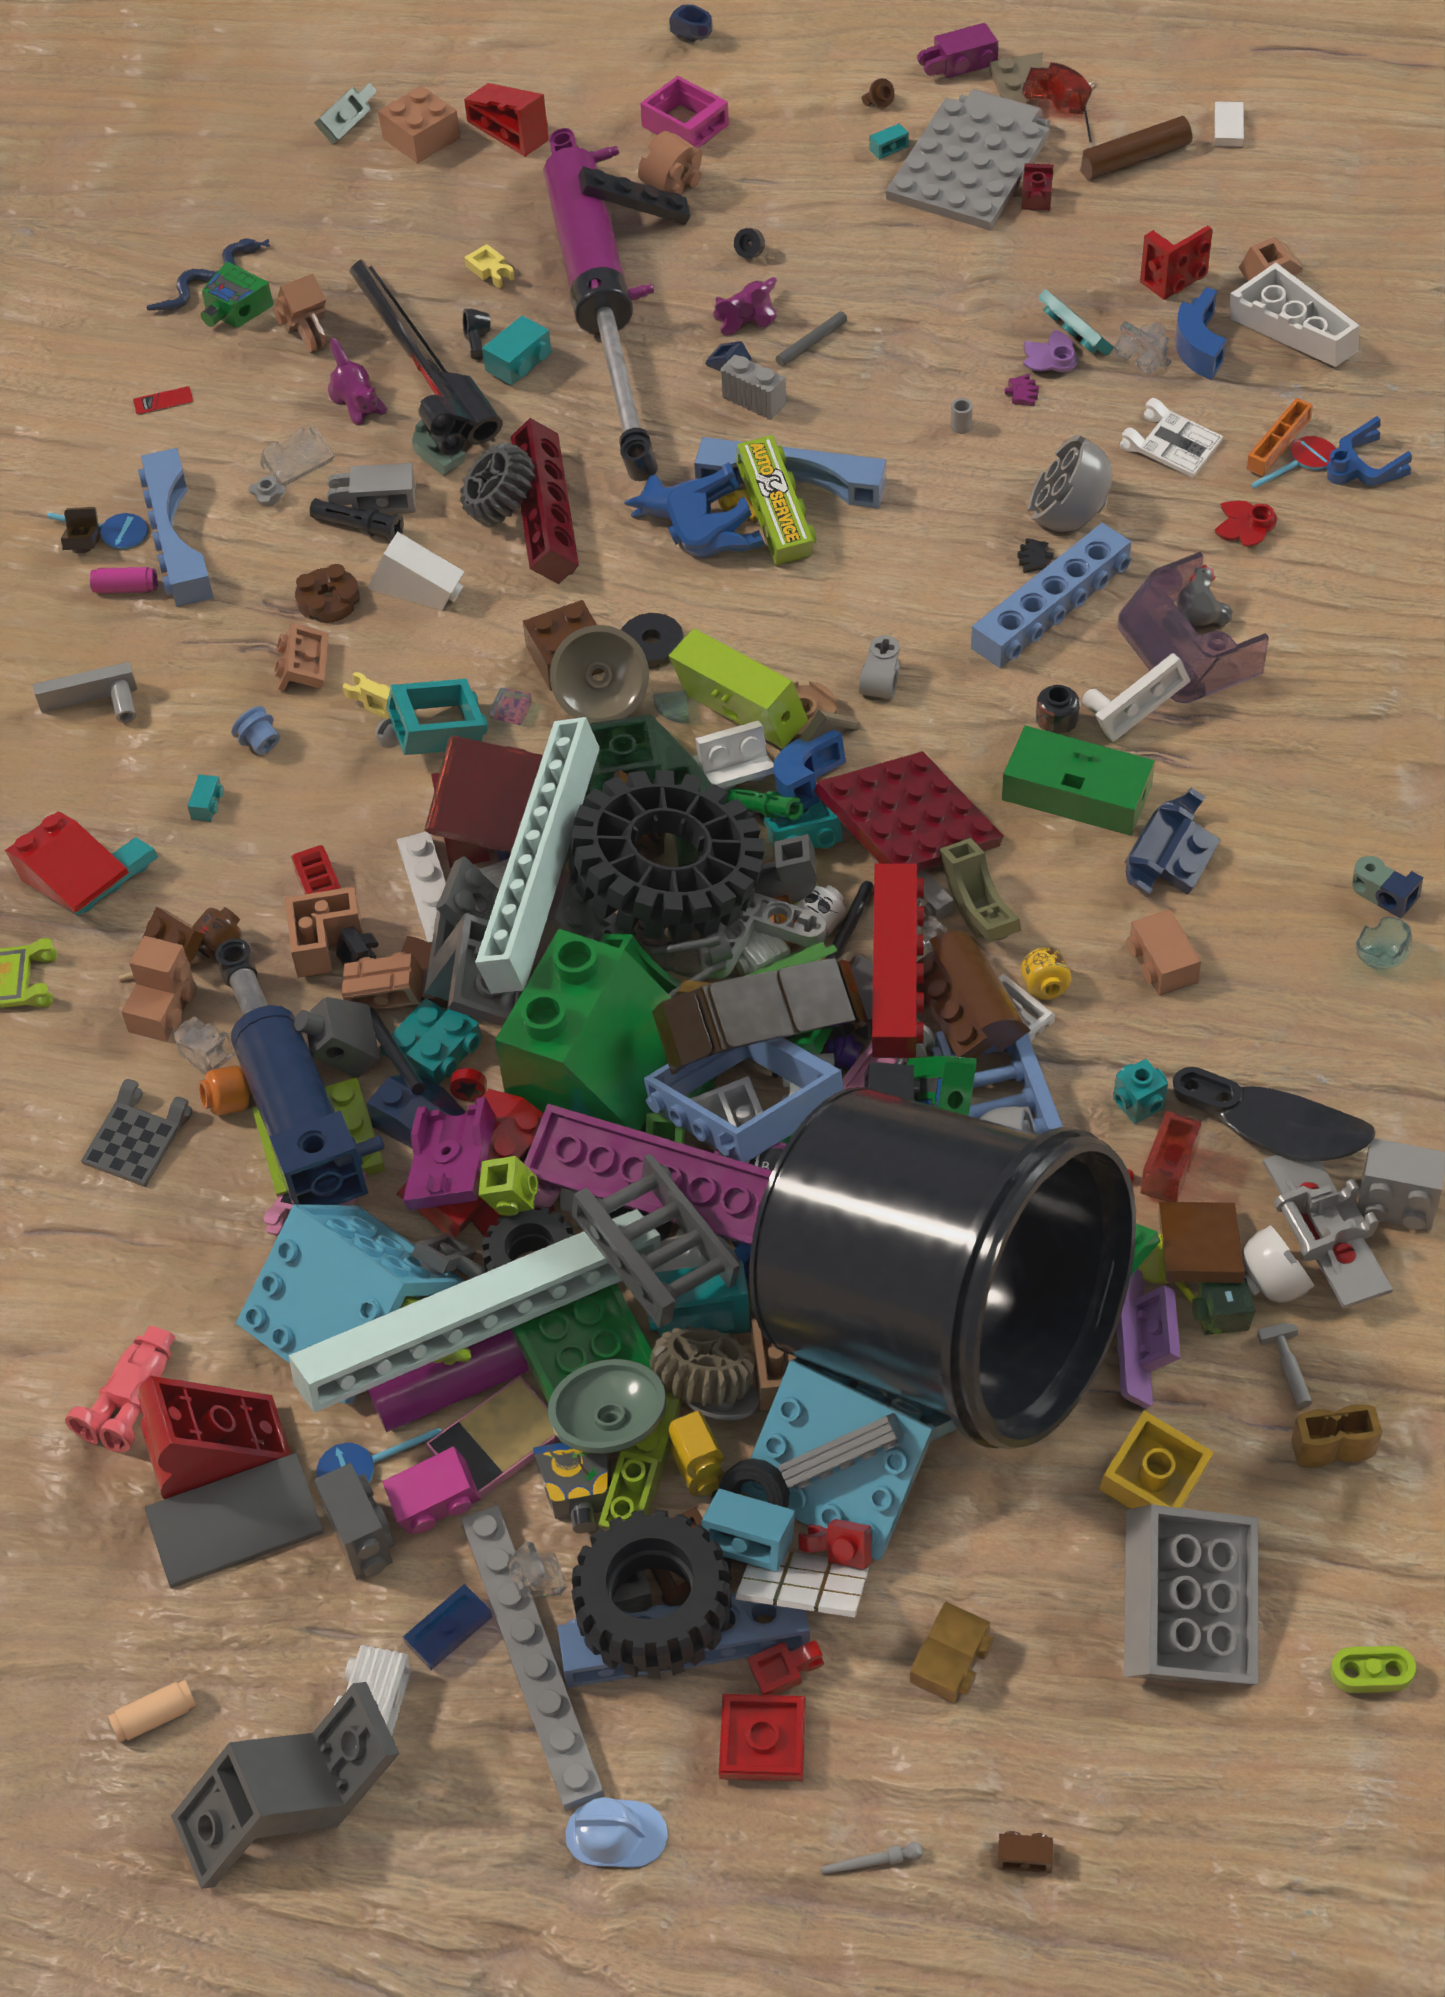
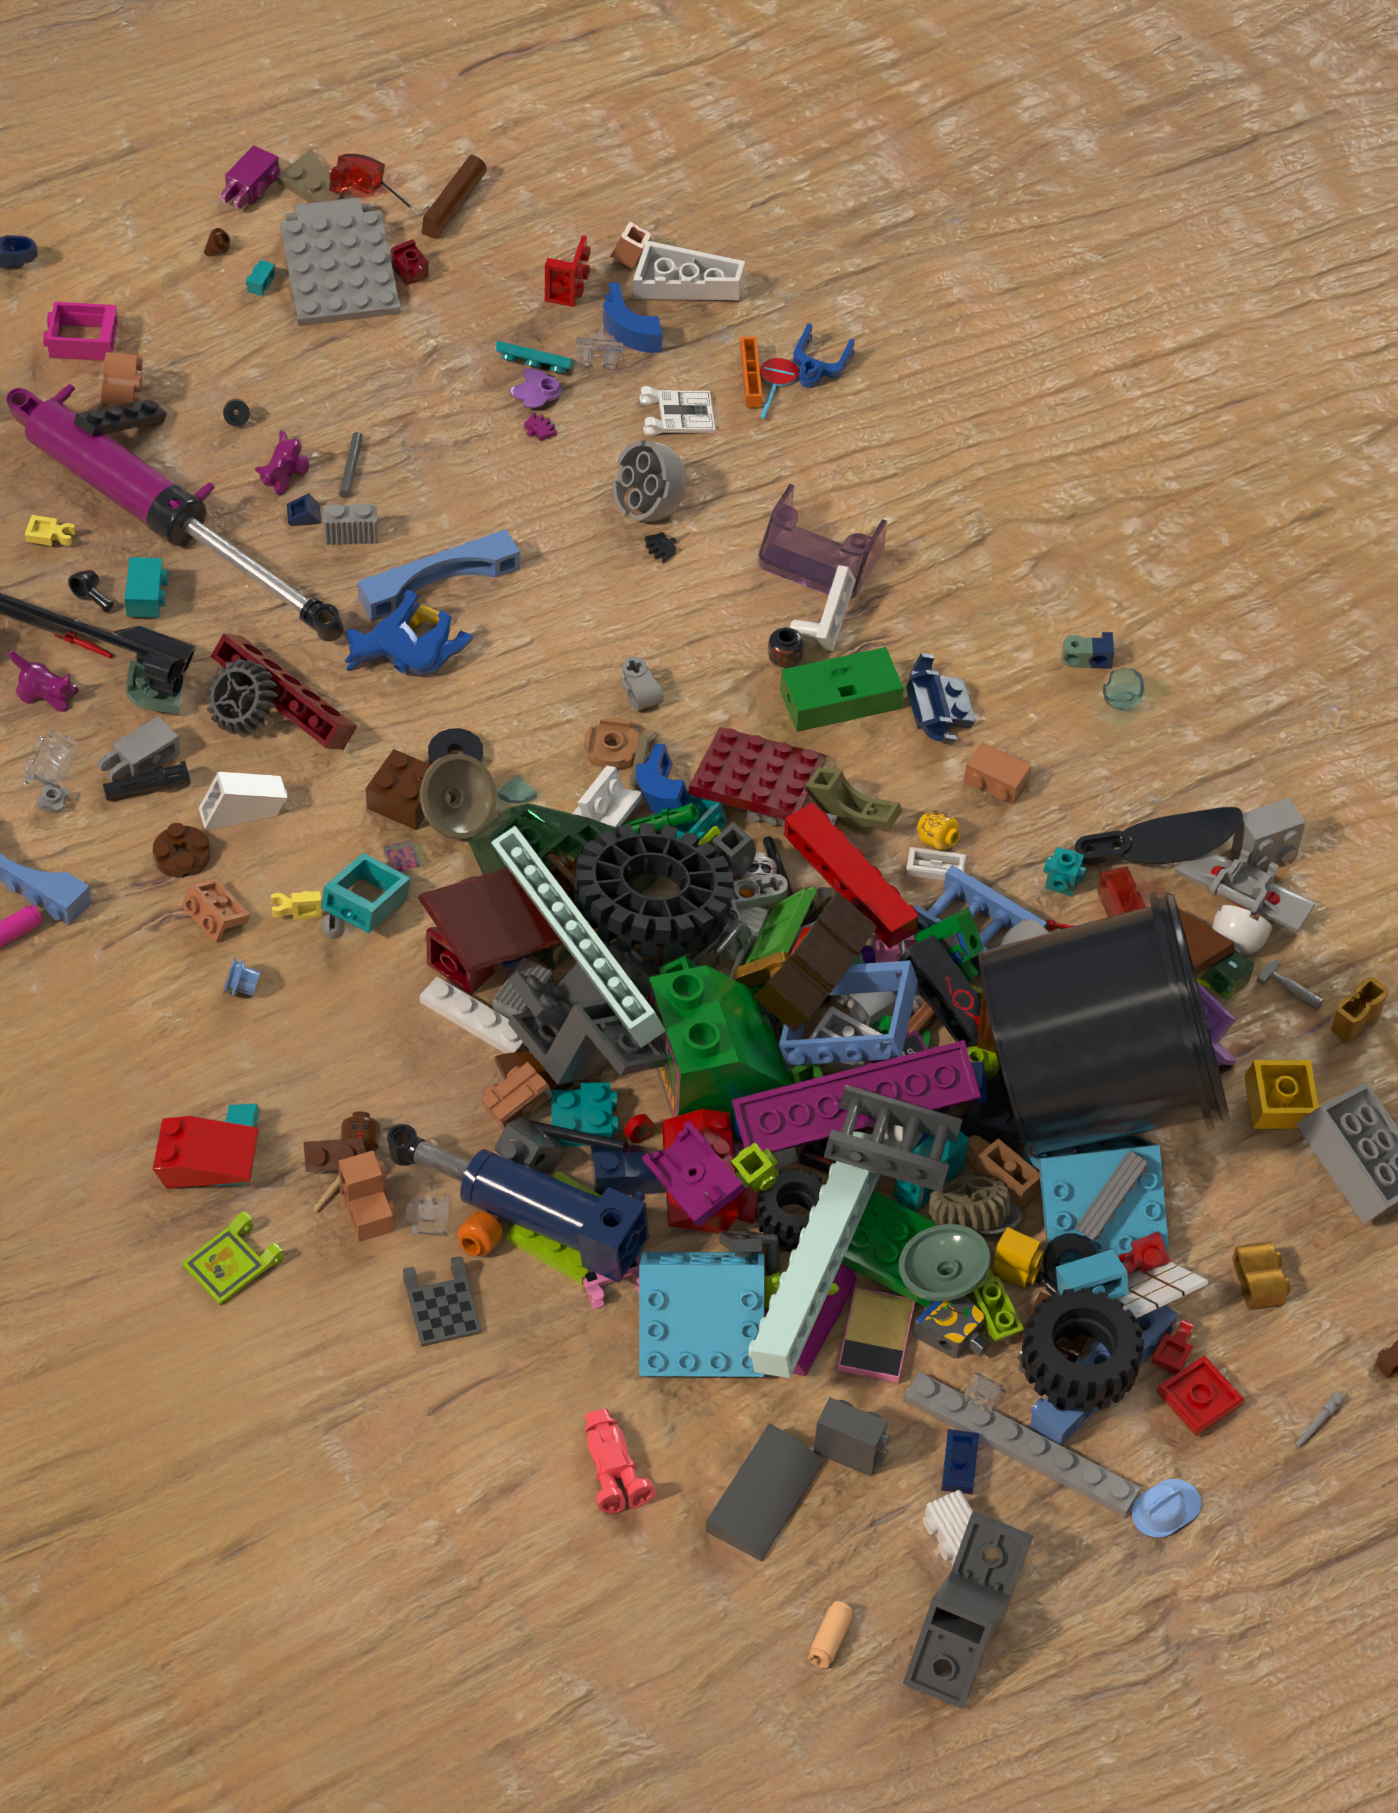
camera: 45 degrees left, 0 degrees up
light grey piece [33,662,138,723] -> none
red brick [138,1375,291,1500] -> none
teal piece [187,774,224,822] -> none
nougat brick [285,887,363,978] -> none
red slope [291,845,341,894] -> none
blue piece [316,1428,442,1483] -> none
black tile [336,926,379,966] -> none
dark pink brick [382,1446,481,1534] -> none
lime brick [669,628,809,749] -> none
lime brick [736,435,816,566] -> none
reddish brown brick [917,931,1031,1058] -> none
light grey hinge [951,398,973,434] -> none
medium blue brick [971,523,1132,668] -> none
dark grey animal [1163,564,1233,639] -> none
white tile [1214,101,1244,147] -> none
red plate [1215,500,1277,547] -> none

